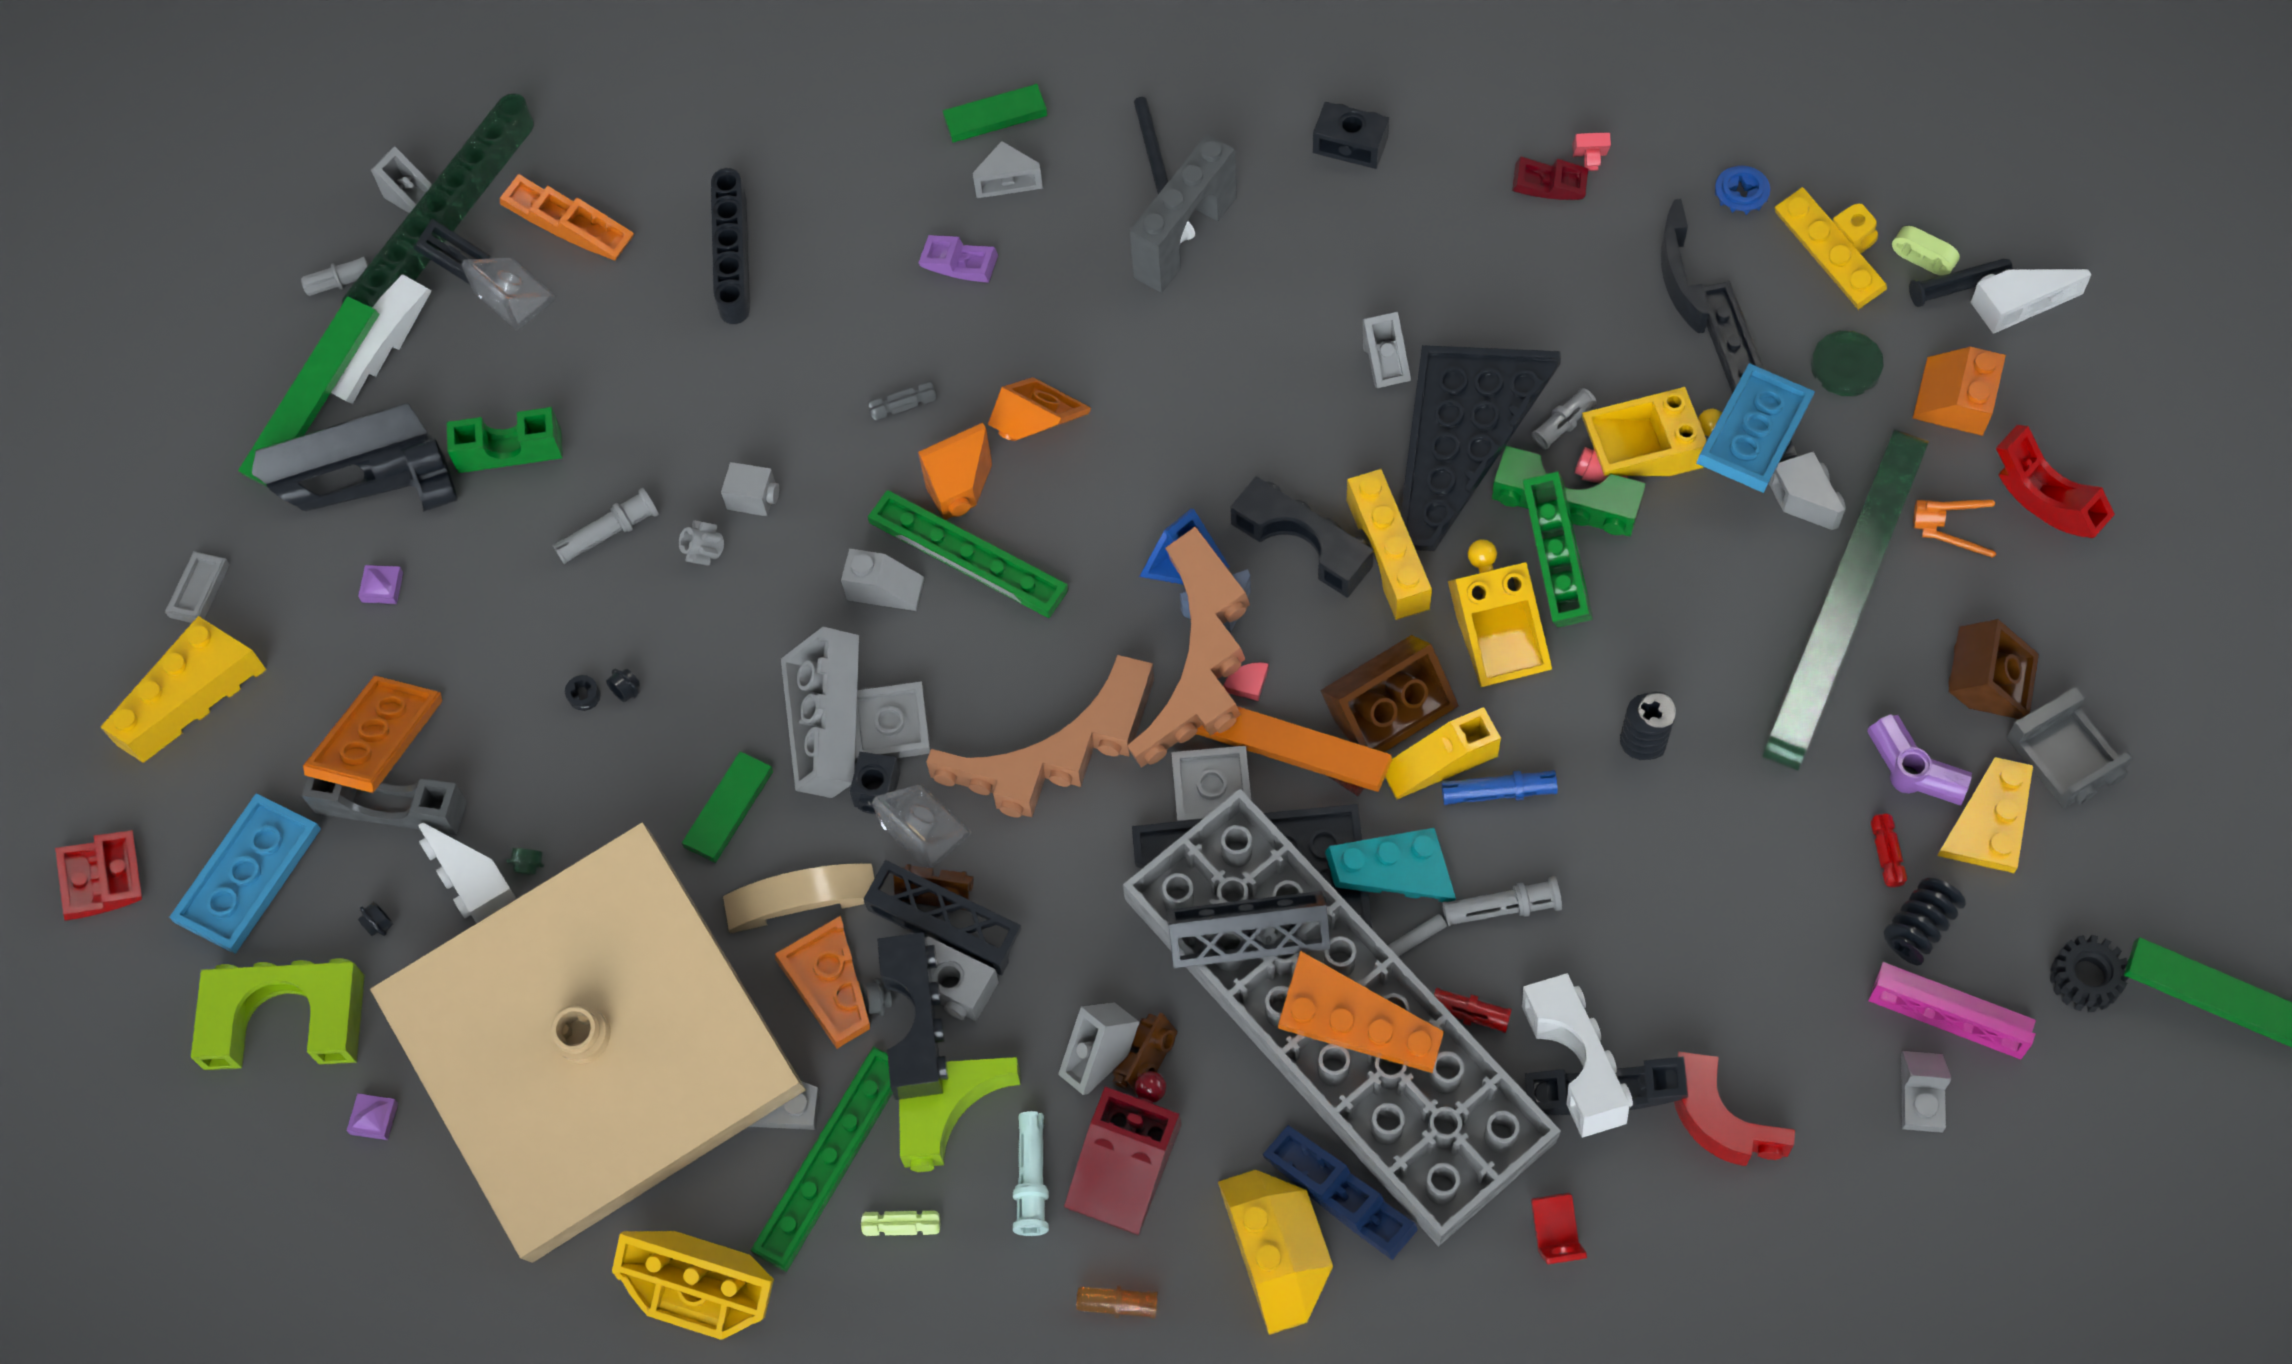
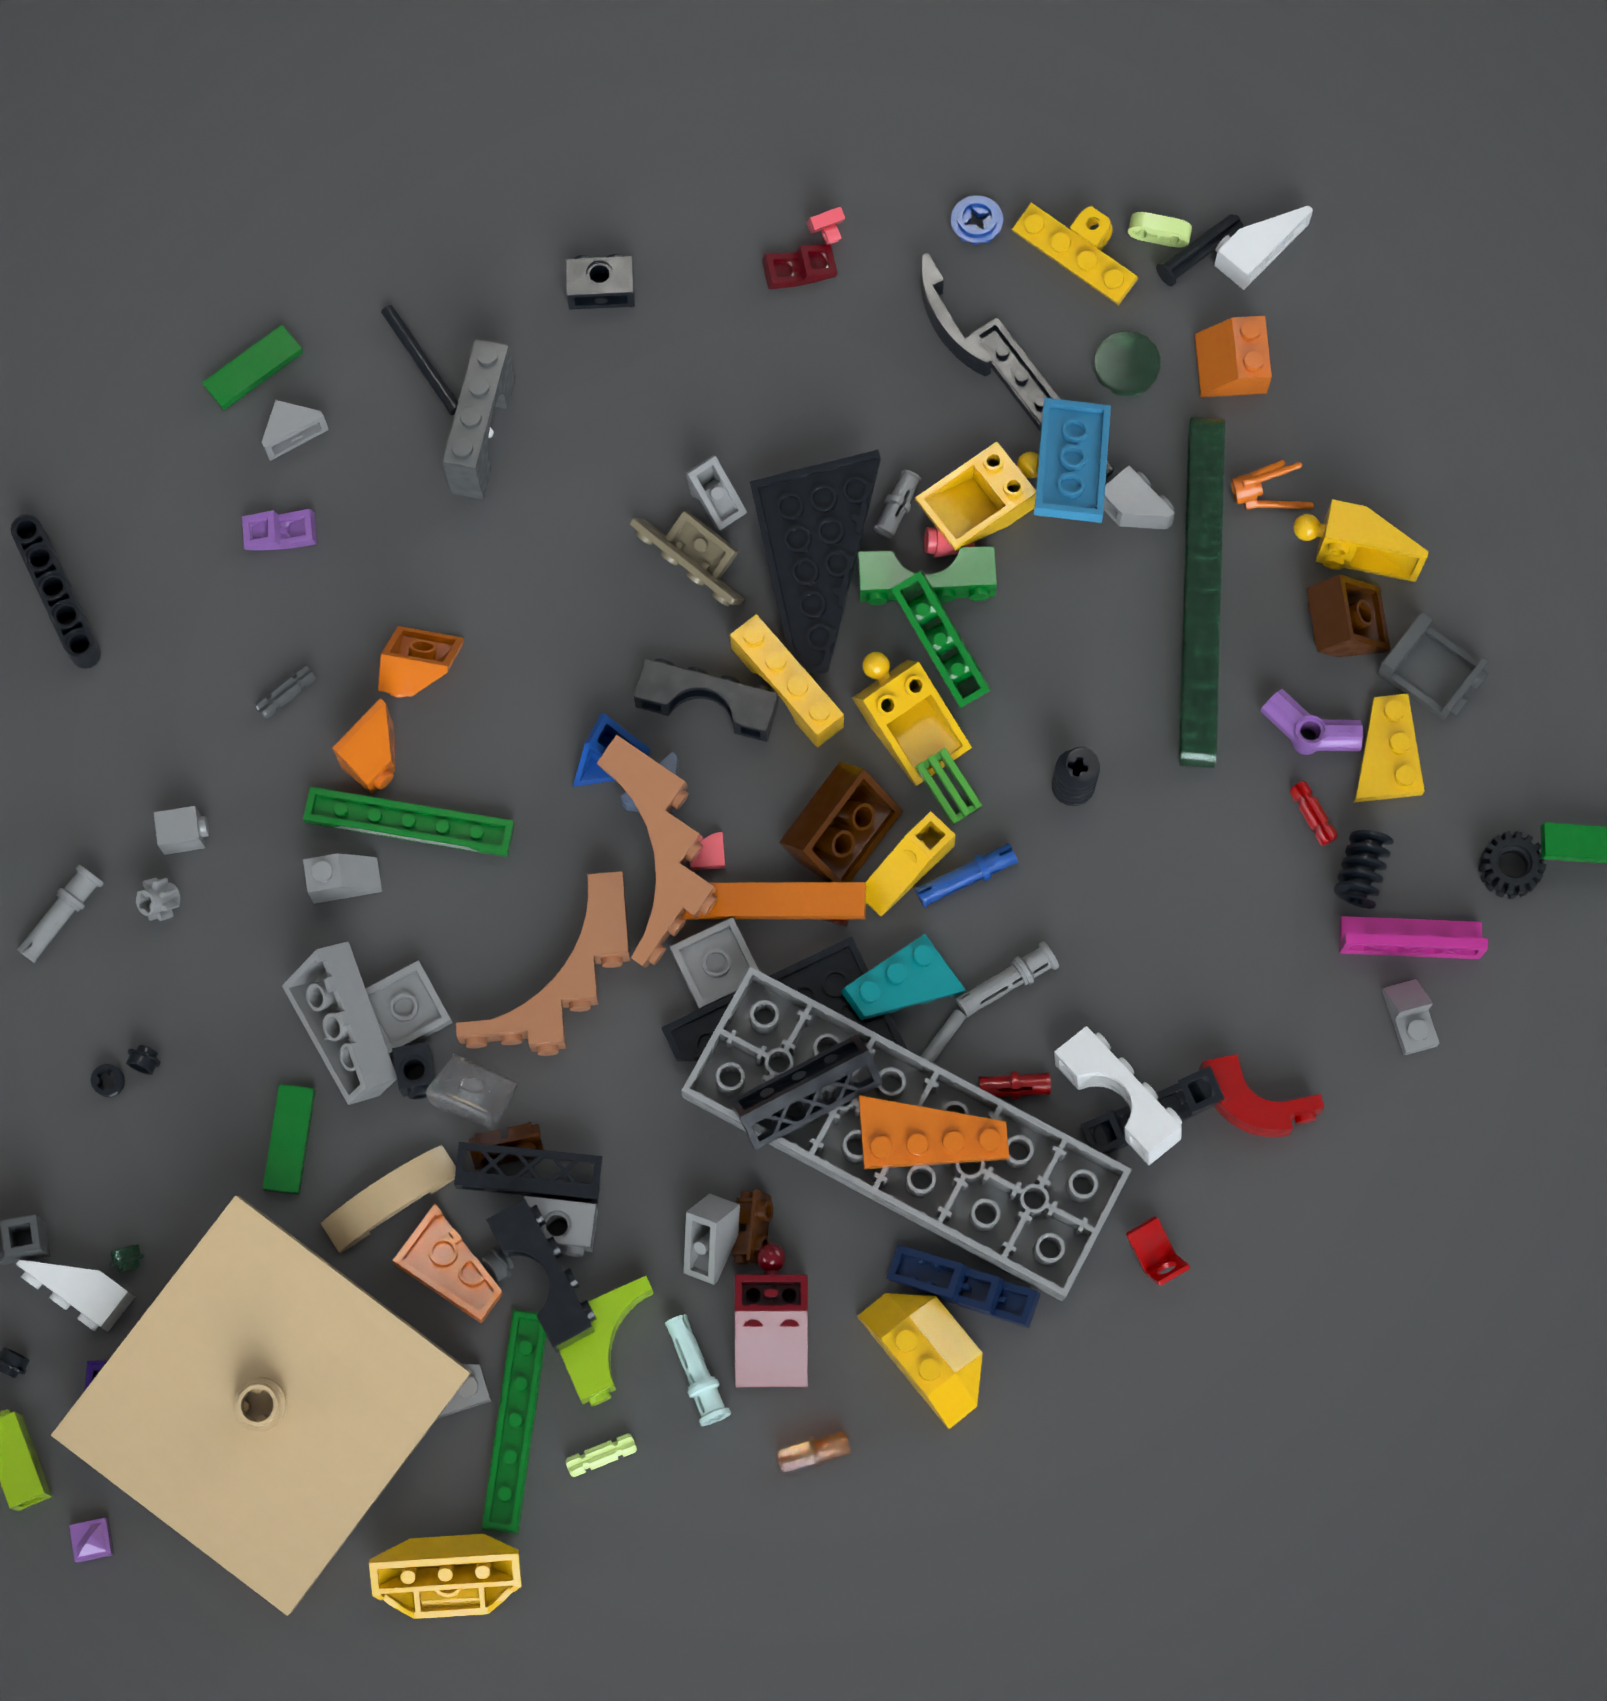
camera: 25 degrees left, 10 degrees up
red arch [1996,425,2115,538] -> none
none -> dark tan bracket [629,511,745,606]
none -> bright green tile [915,748,983,825]
none -> yellow slope [1293,499,1428,582]

